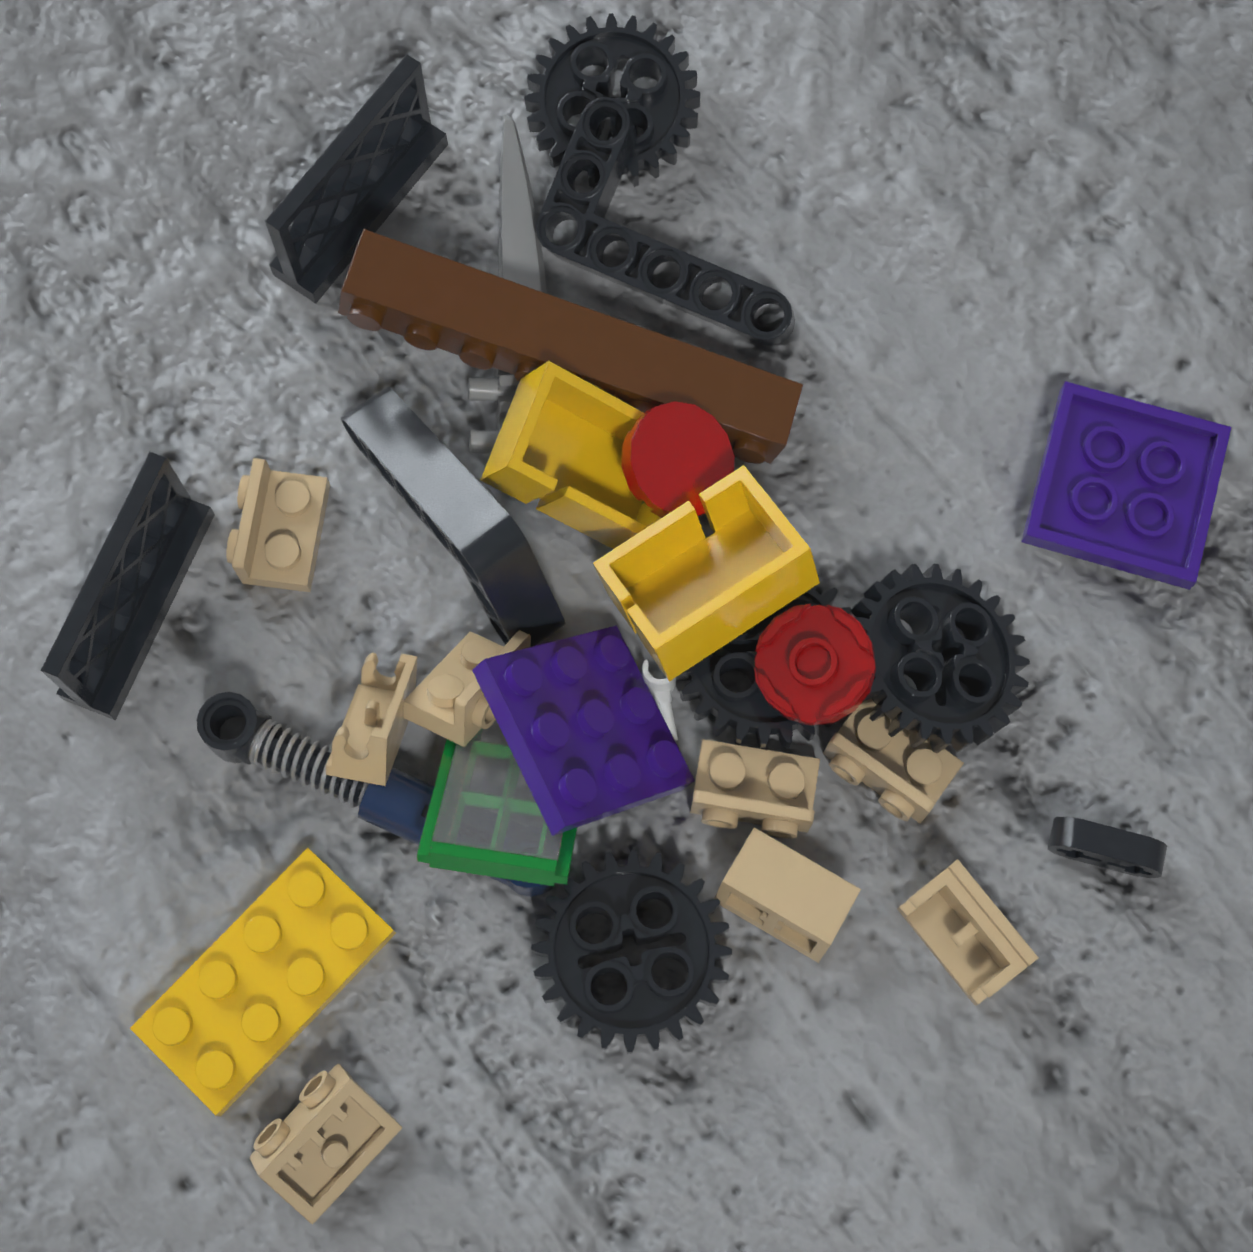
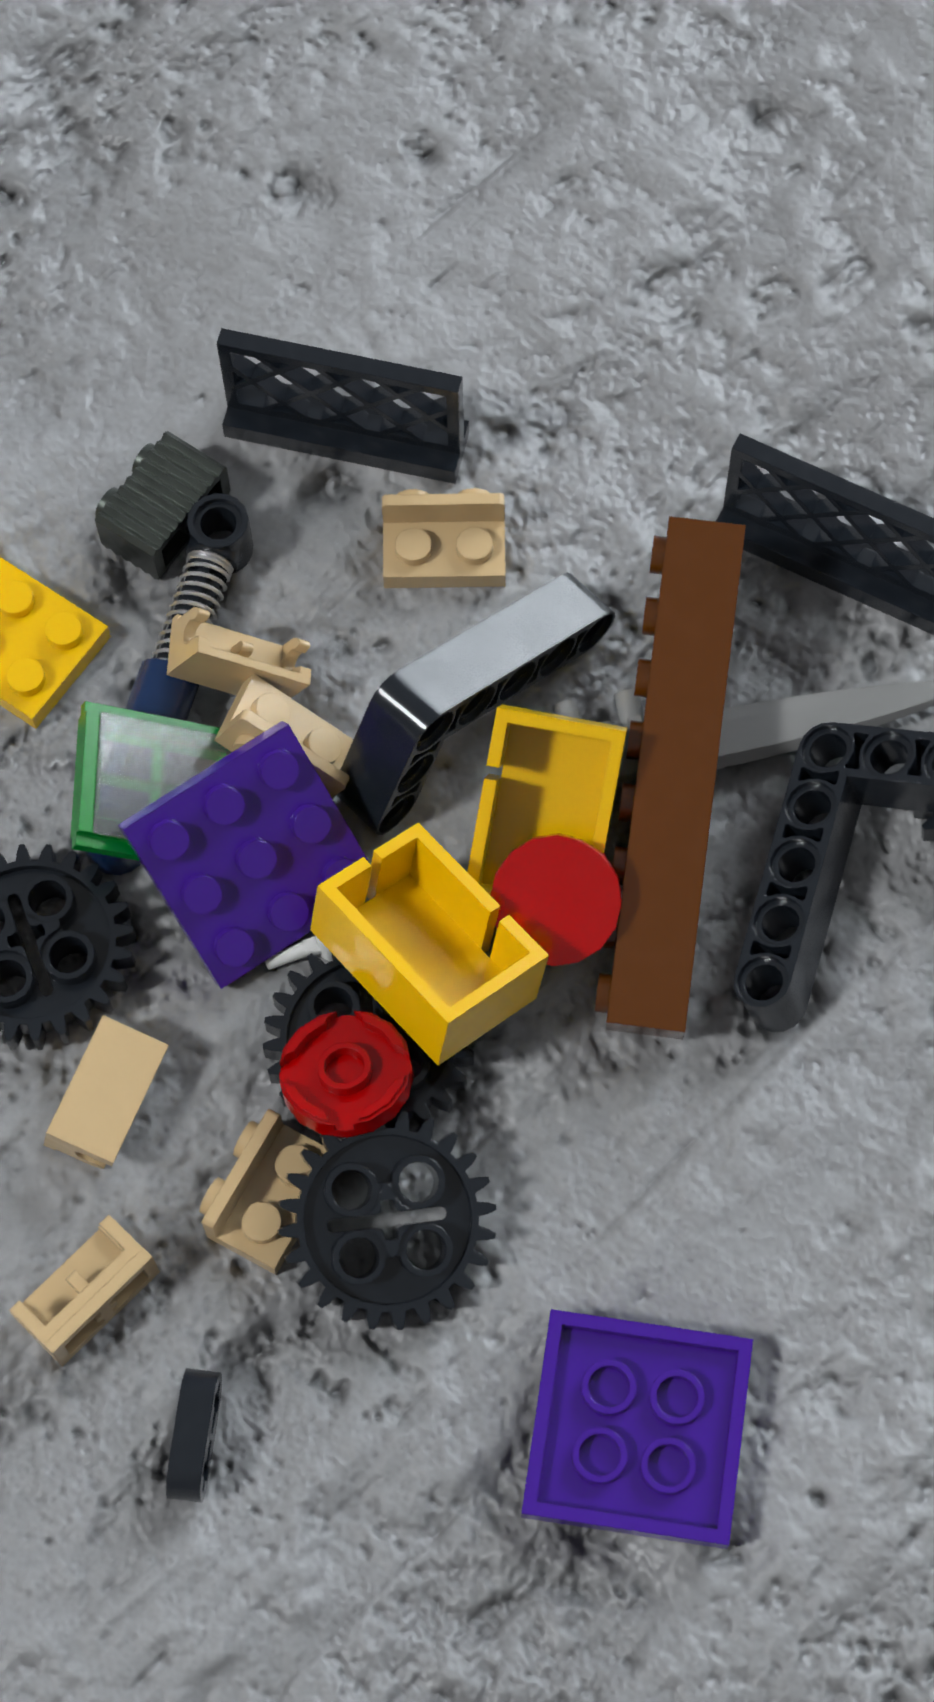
camera: 85 degrees right, 5 degrees down
tan bracket [690,739,820,839] -> none
none -> pearl dark grey brick [95,431,231,580]

